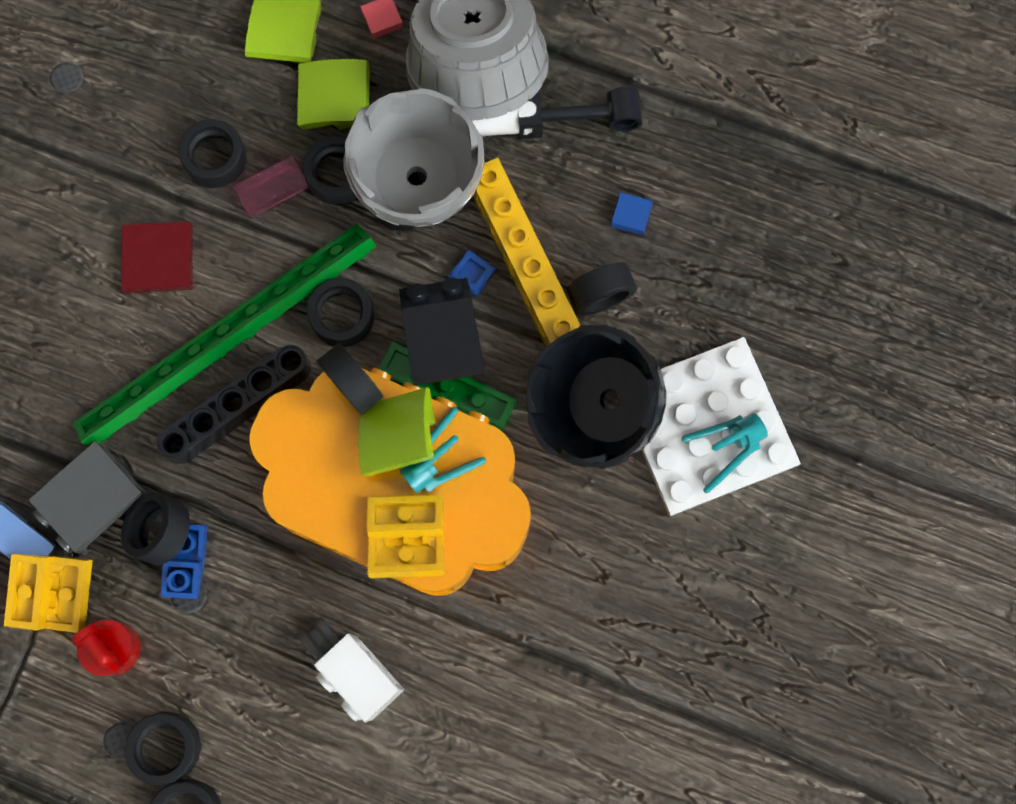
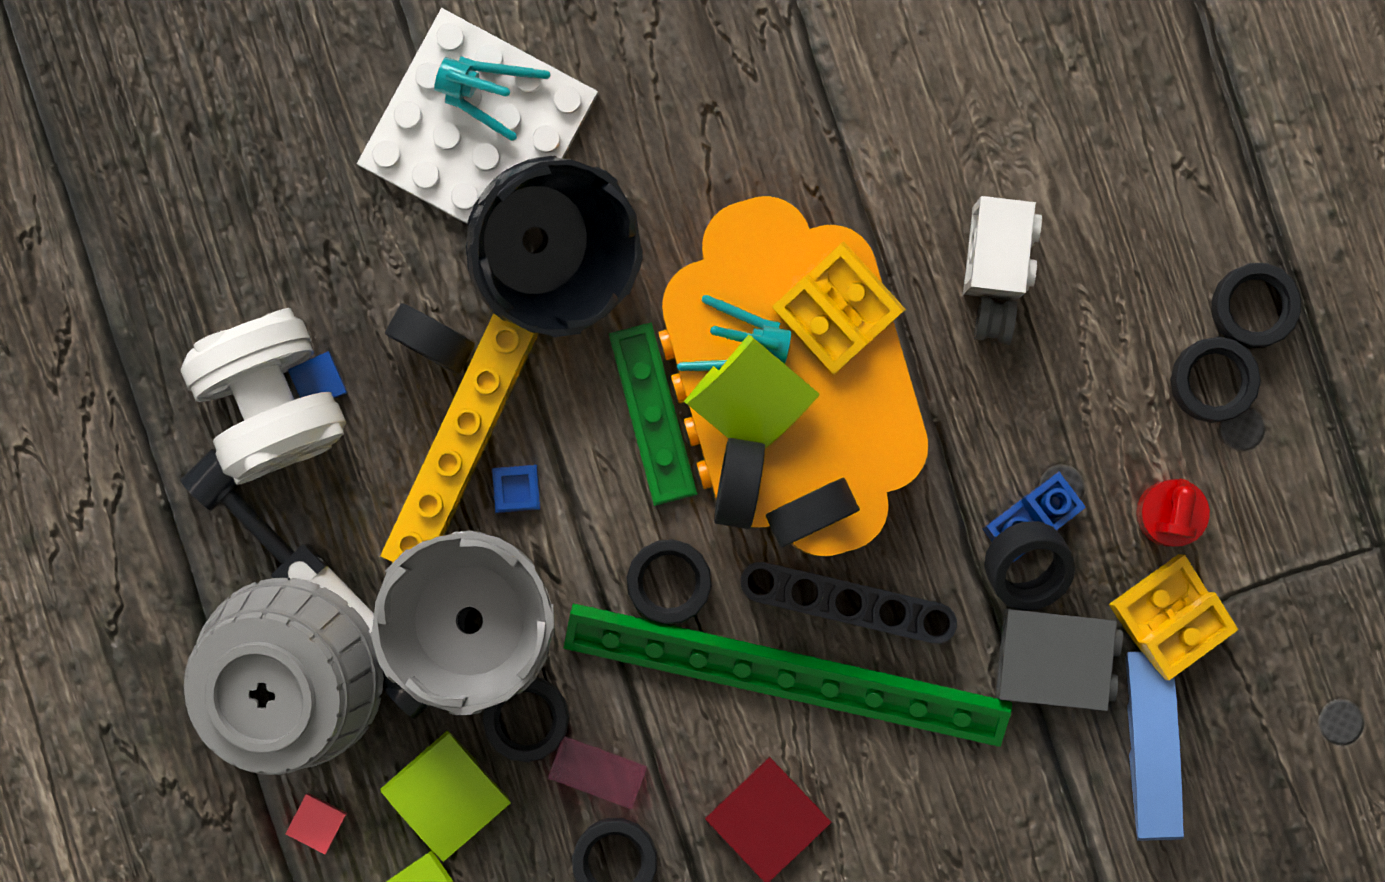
camera: 125 degrees left, 10 degrees up
black slope [399,278,485,386] -> none
none -> white wheel [181,308,346,485]
none -> black tyre [766,478,860,548]

